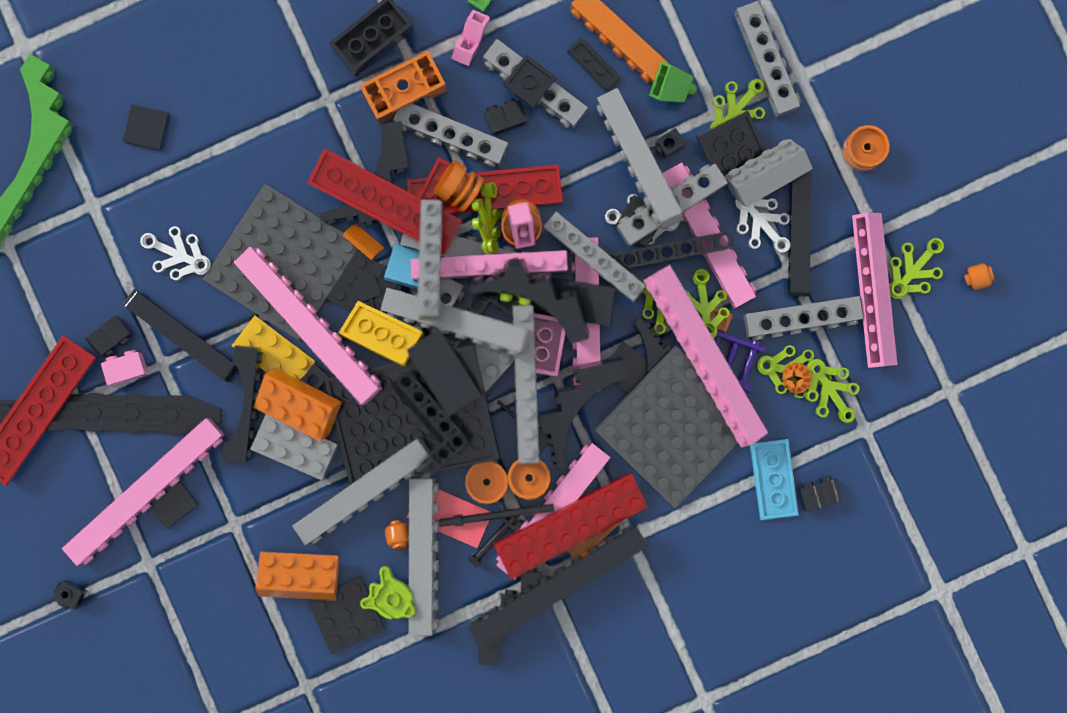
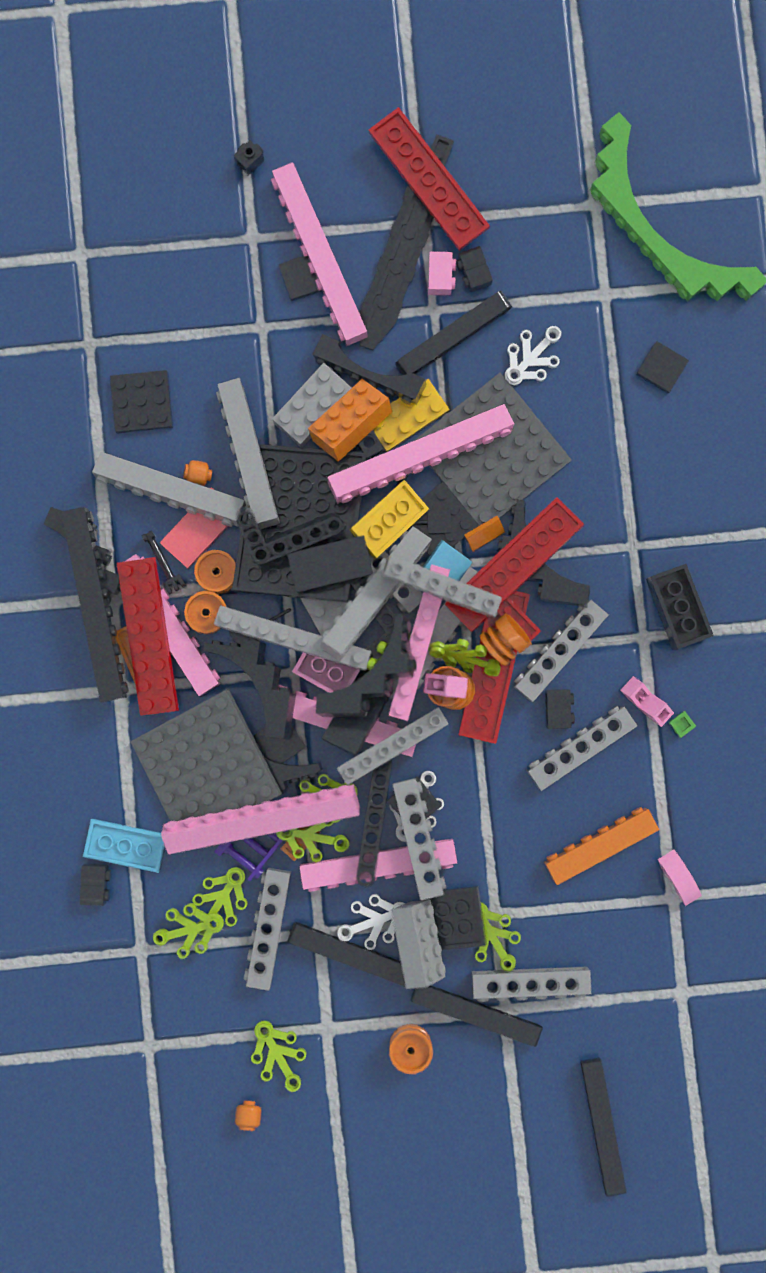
camera: 110 degrees right, 0 degrees up
orange brick [256,552,340,600] -> none
orange plate [360,51,447,125] -> none
lime tile [360,566,416,619] -> none
black bar [439,504,555,527] -> none
black tile [503,55,557,109] -> none
black tile [567,38,620,92] -> none
light grey brick [596,88,684,230] -> none
bright green torso [649,61,697,102] -> none
black brick [655,128,686,159] -> none
orange gear [781,363,812,394] -> none
bright pink brick [852,212,898,368] -> none
none -> black beam [410,985,543,1047]

